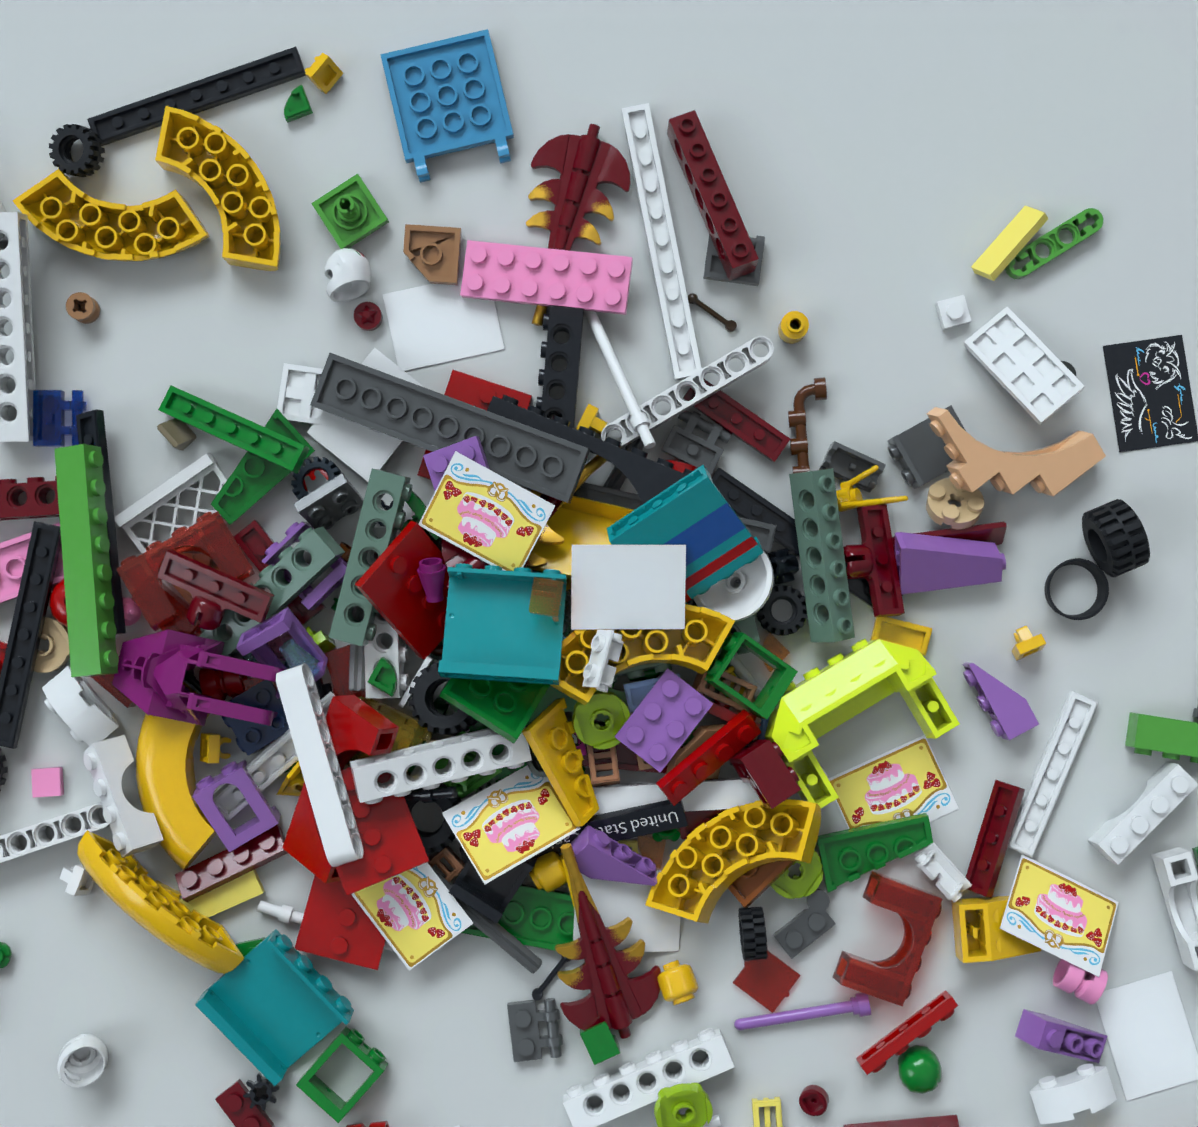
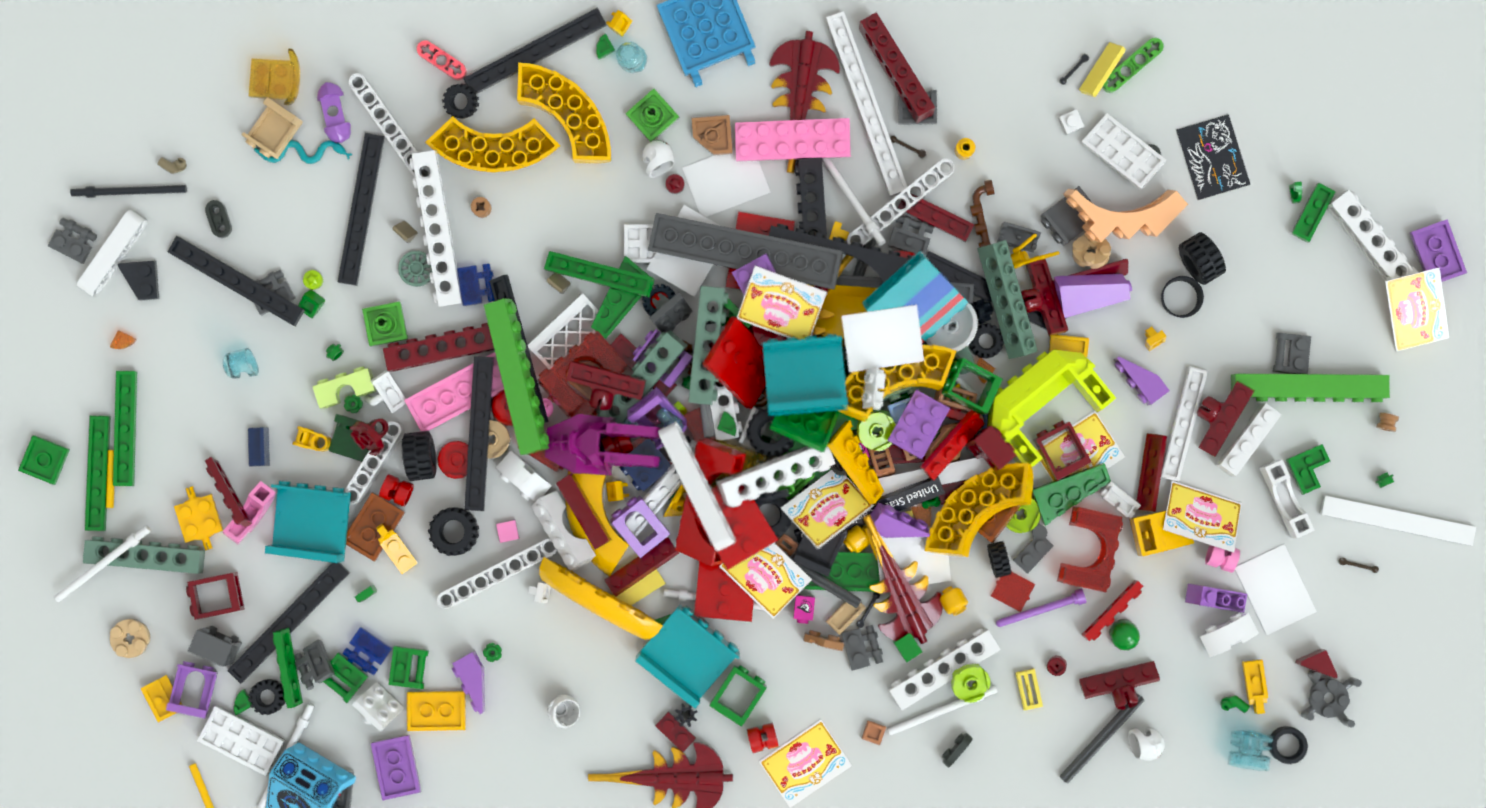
camera: 10 degrees left, 0 degrees up
magenta cone [417,557,446,603] -> none
clear orange panel [529,577,564,622] -> none
none -> coral beam [417,41,467,80]
none -> dark red slope [556,473,612,550]
none -> clear light blue helmet [616,41,647,73]
none -> dark pink brick [793,595,815,624]
none -> medium nougat plate [803,630,844,651]
none -> tan tile [826,602,866,635]
none -> dark red window [1033,420,1091,480]
none -> black hinge [1059,54,1089,85]
none -> dark red plate [1197,381,1255,457]

